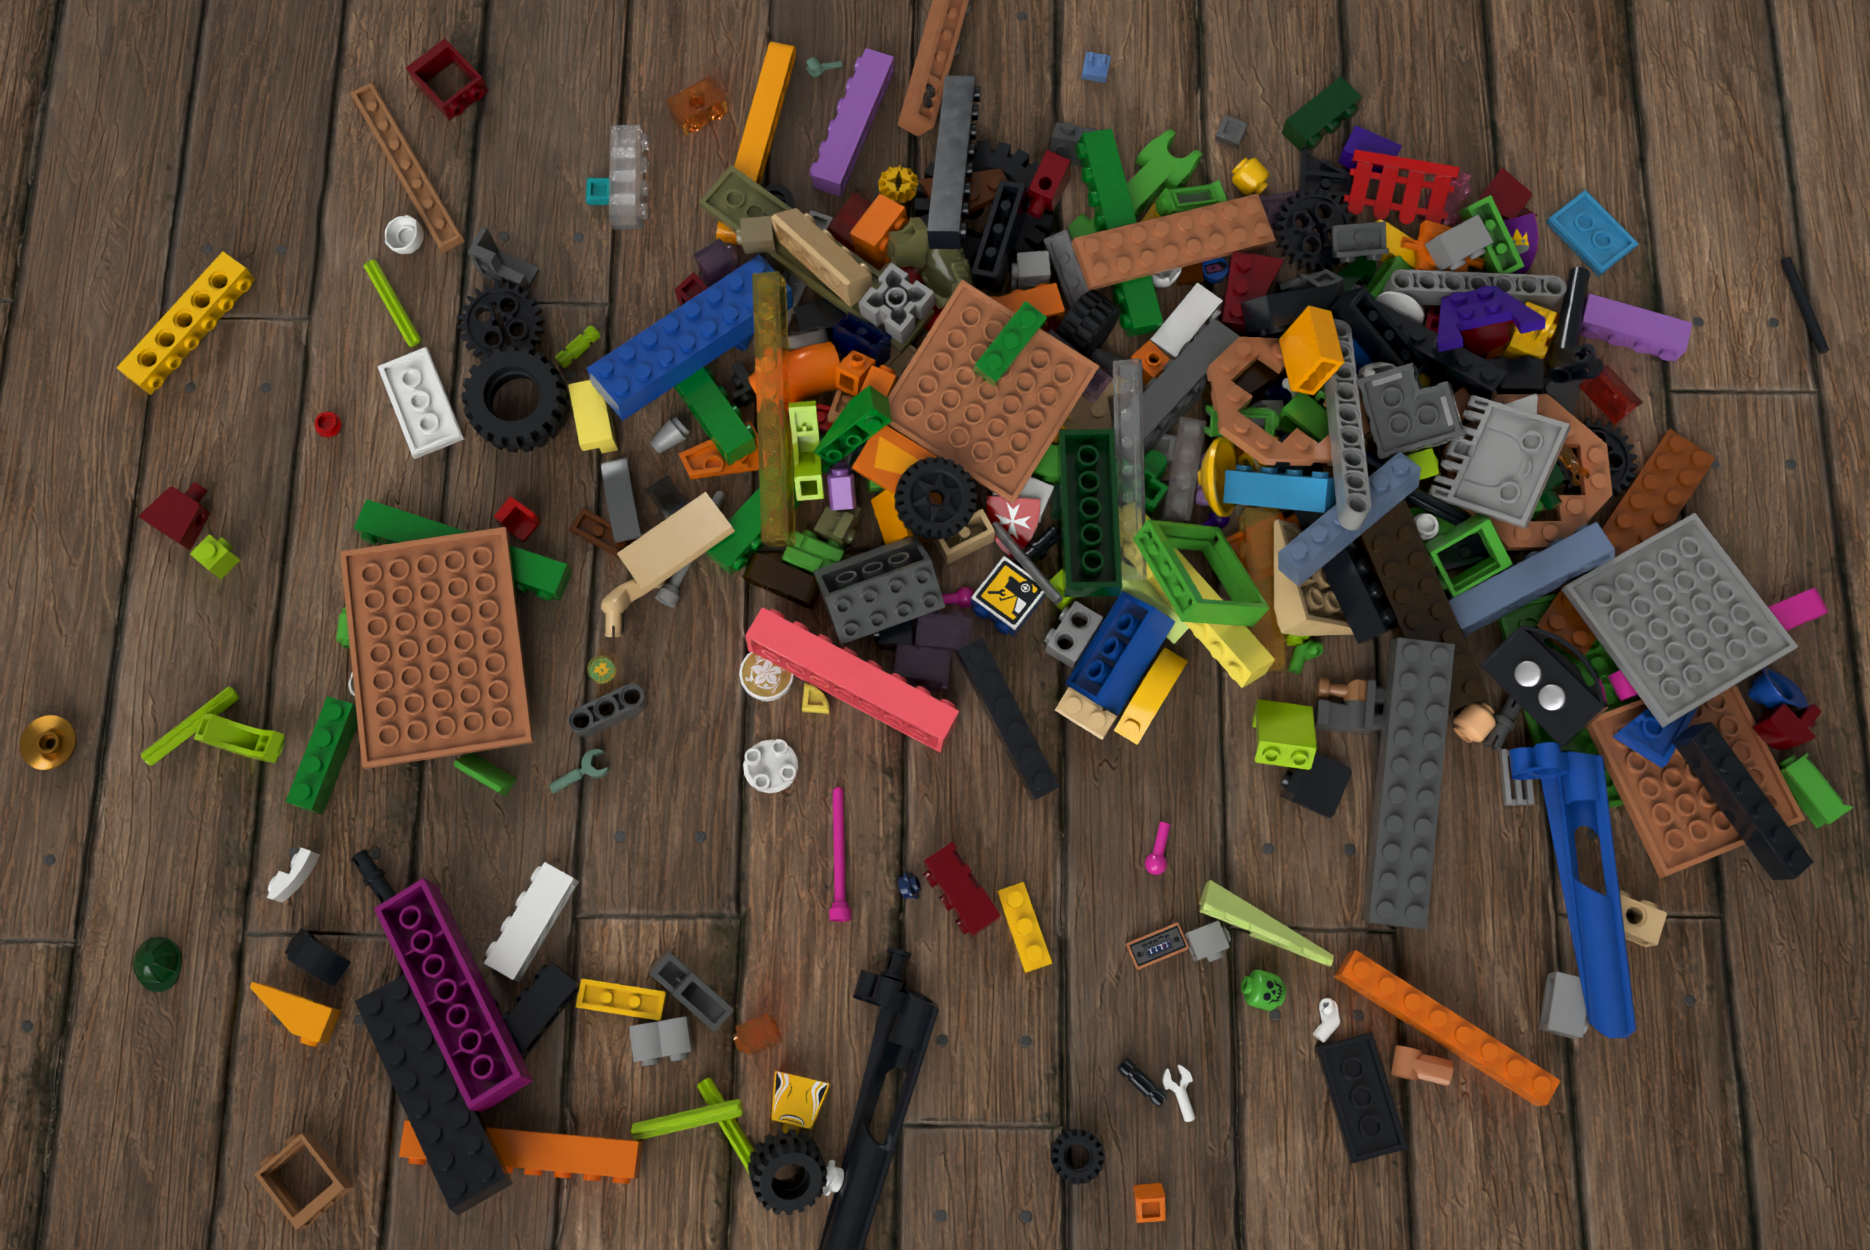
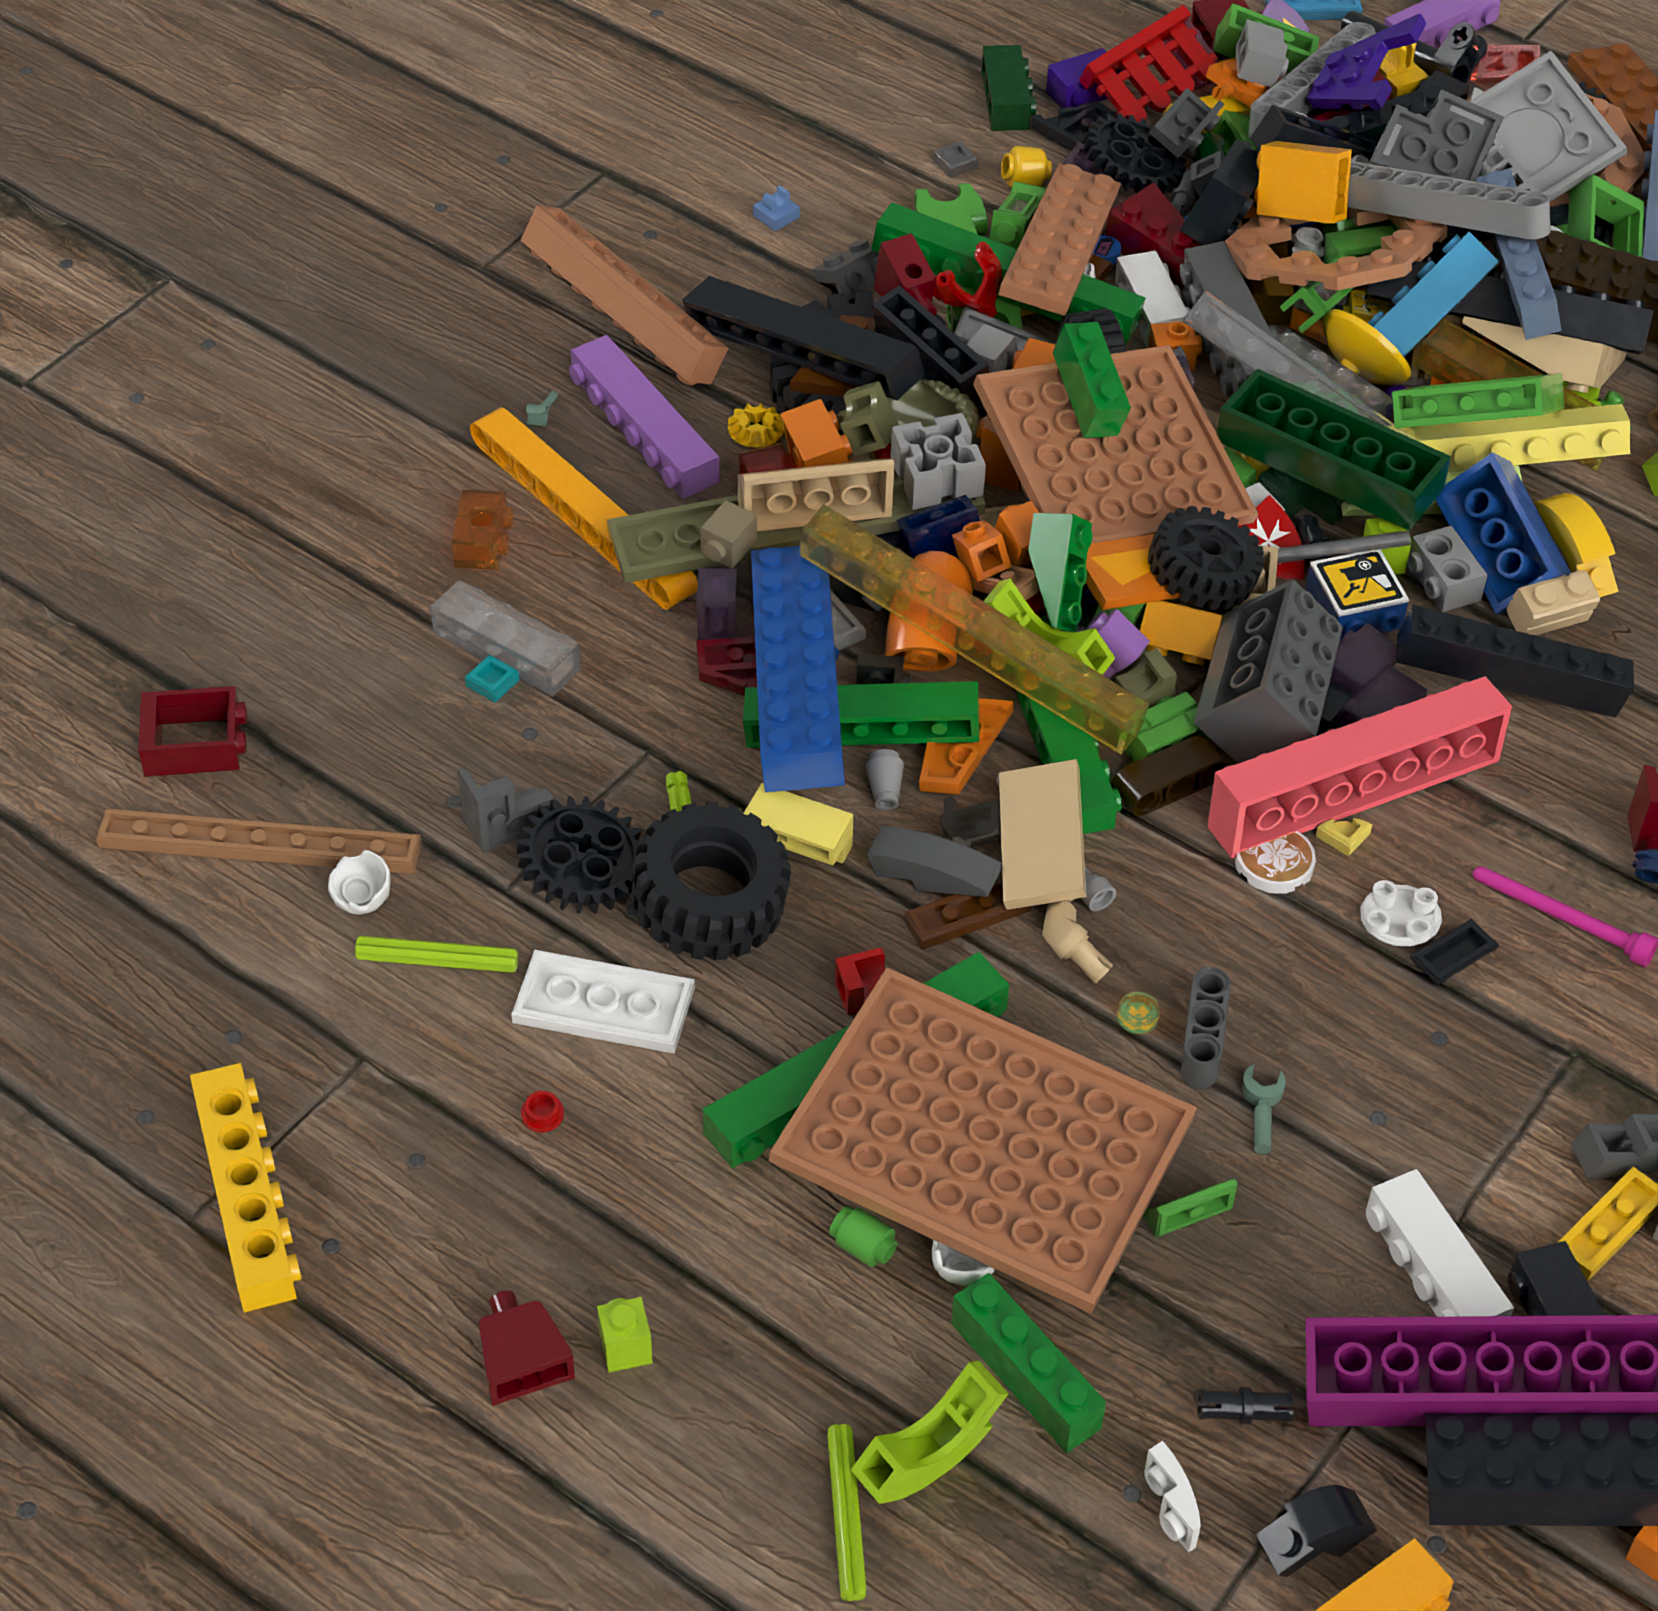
camera: 55 degrees left, 25 degrees down
none -> red helmet [933,242,1003,318]
none -> black tile [1410,919,1499,985]

